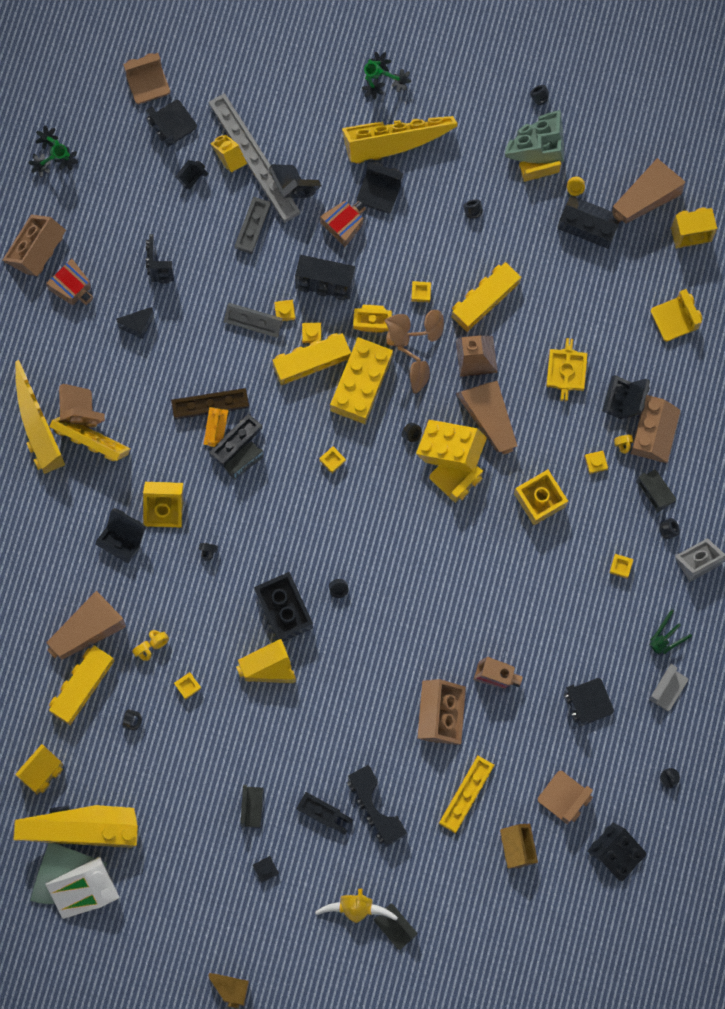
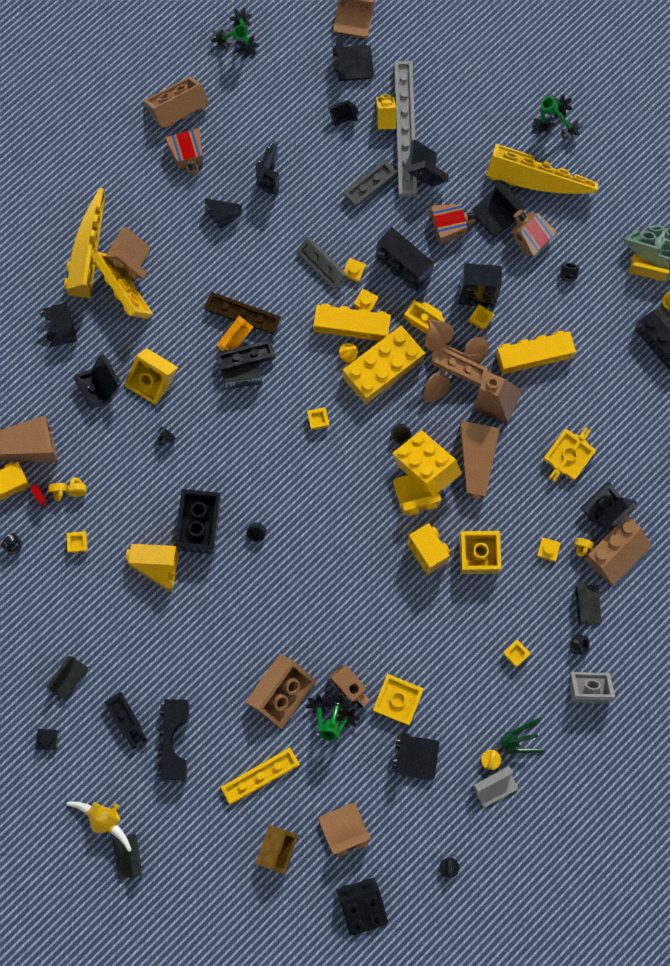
camera: 30 degrees right, 0 degrees up
none -> red tile [30,484,48,508]
none -> black piece [39,302,77,348]
none -> plant [306,692,360,741]
none -> yellow tile [339,343,358,363]
none -> yellow plate [373,674,424,726]
none -> yellow brick [407,523,450,575]
none -> medium nougat plate [431,347,488,387]
none -> black piece [458,263,502,308]
none -> yellow tile [481,750,501,770]
none -> medium nougat torso [512,210,557,256]

